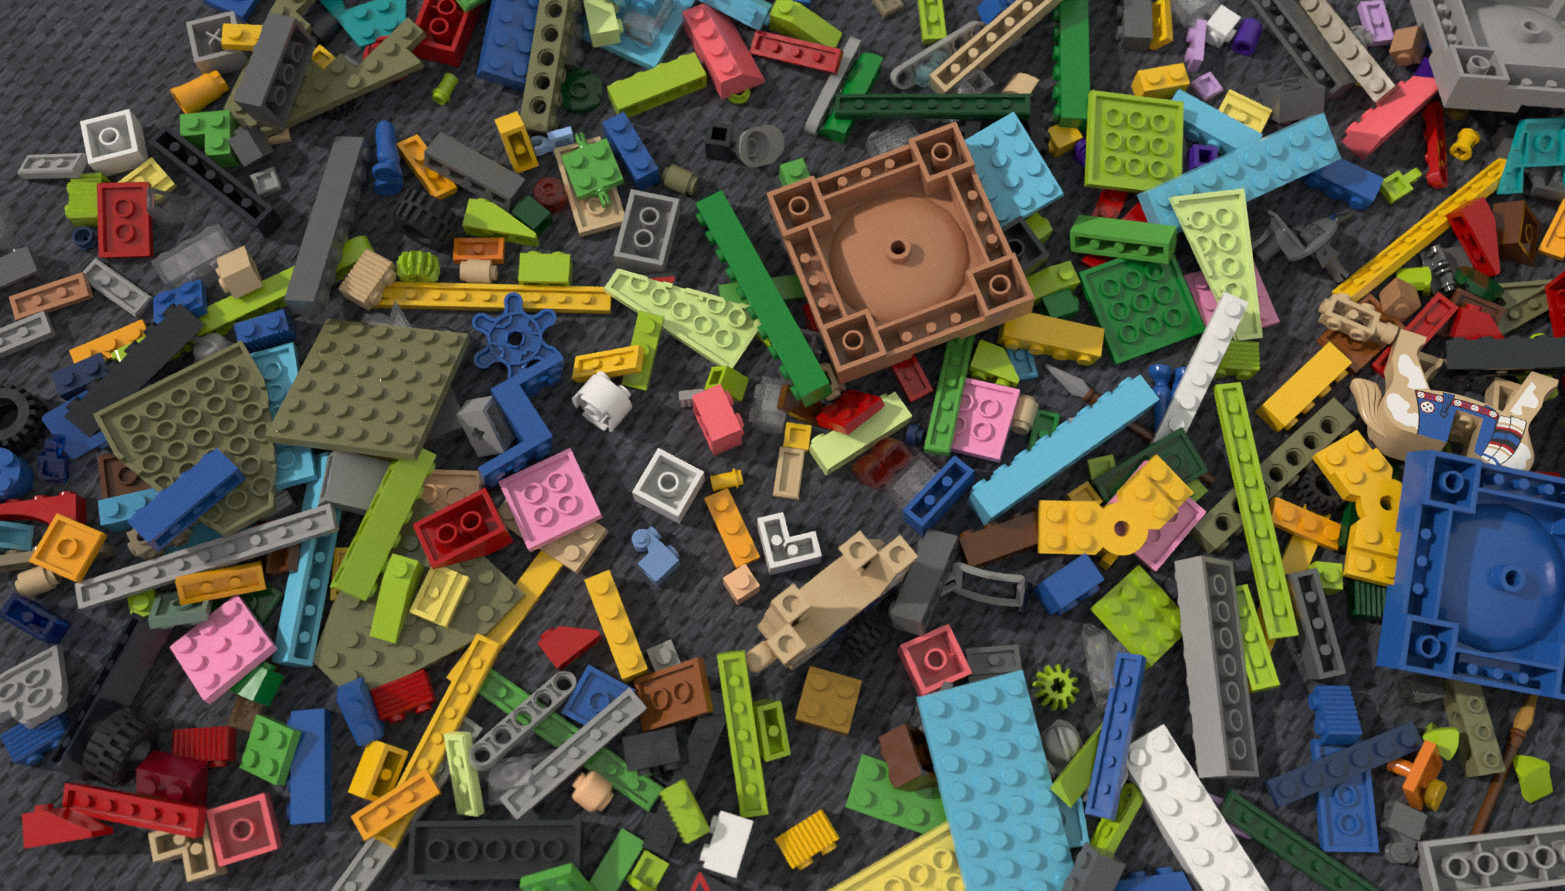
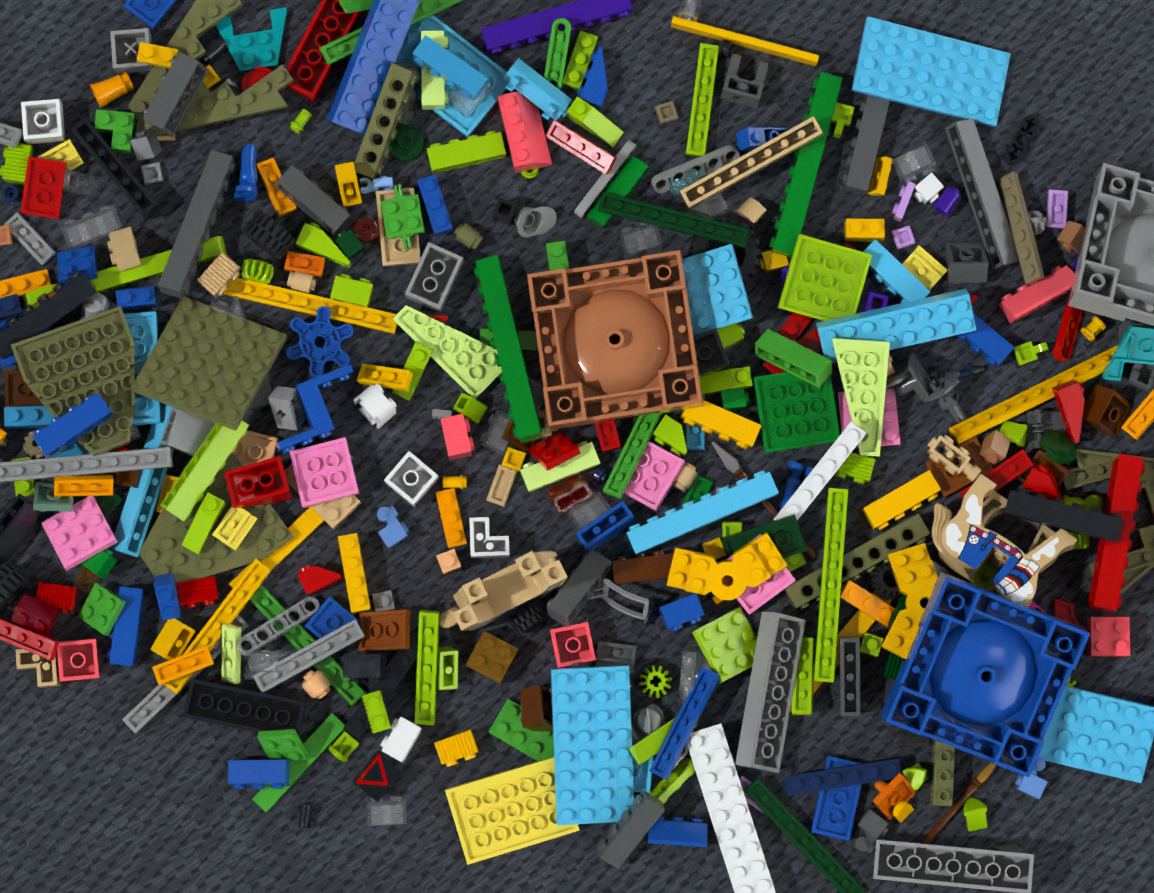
camera: 10 degrees right, 10 degrees up
blue brick [1308,685,1362,745] -> none

